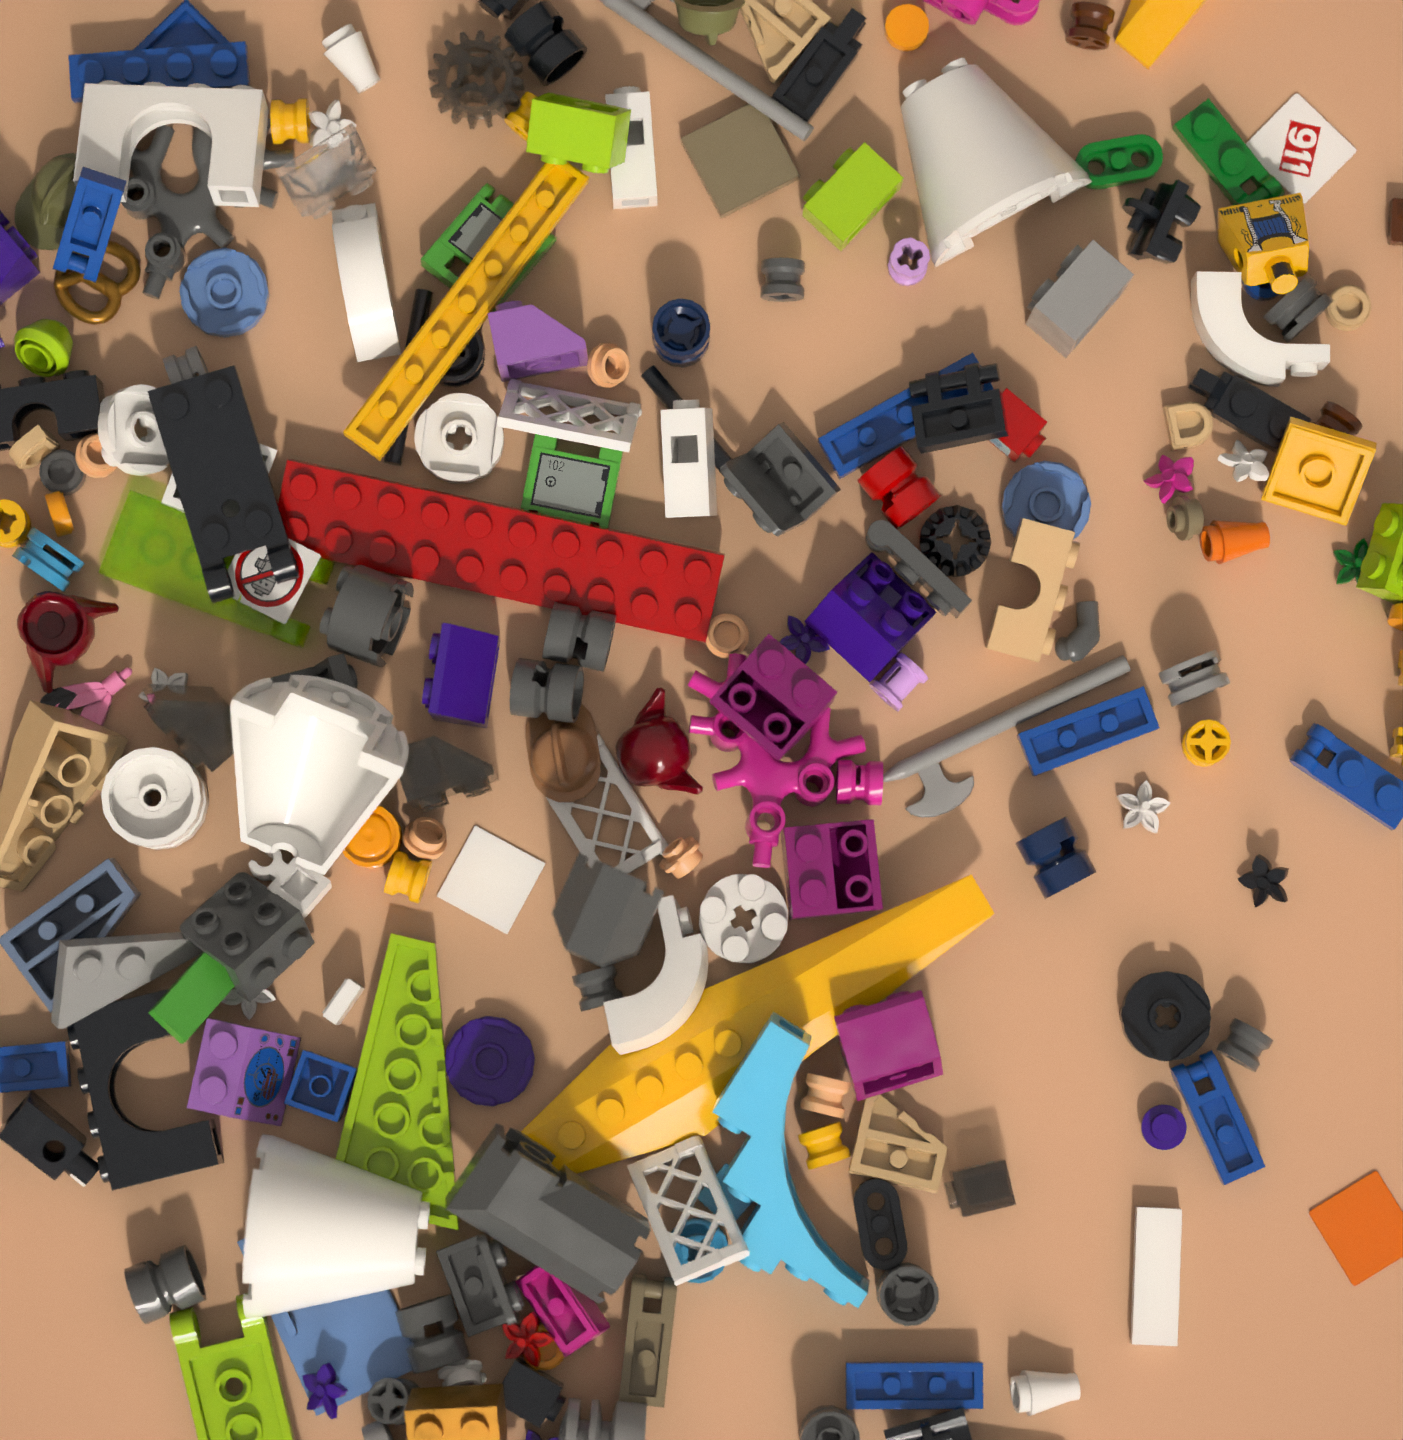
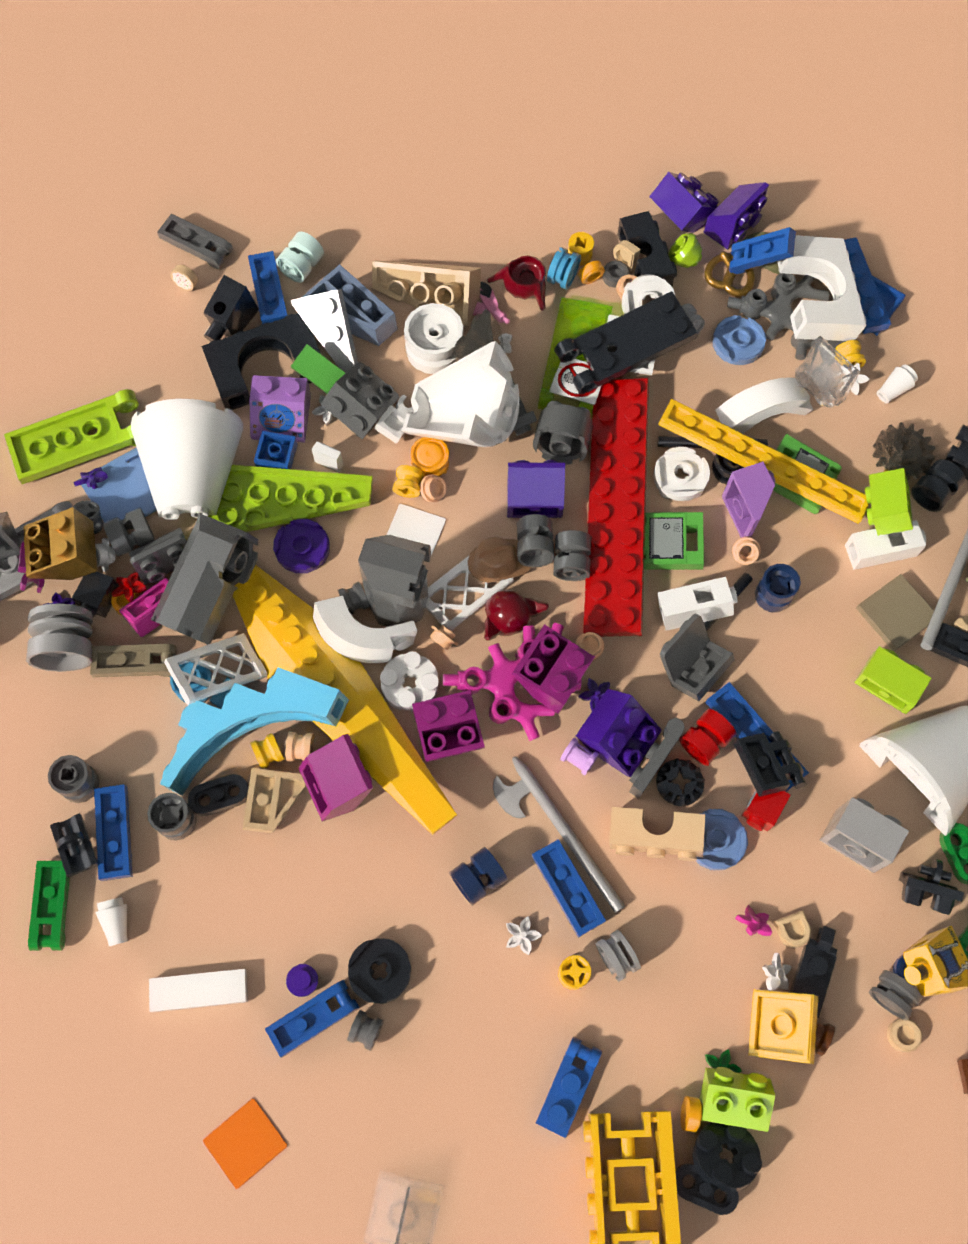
camera: 85 degrees right, 15 degrees down
dark grey wheel [124,1245,207,1324] -> none
clear smoke slope [400,736,499,813] -> none
white window [497,378,642,452] -> none
dark grey wheel [761,258,805,302] -> none
dark pink wheel [836,760,883,806] -> none
lavender bush [888,237,930,286] -> none
clear smoke brick [944,1159,1016,1217] -> none
dark grey arm [1055,601,1100,662] -> none
dark tan plate [1166,496,1204,541] -> none
white arch [1191,271,1330,387] -> none
orange cone [1200,520,1270,564] -> none
black plant [1238,854,1289,908] -> none

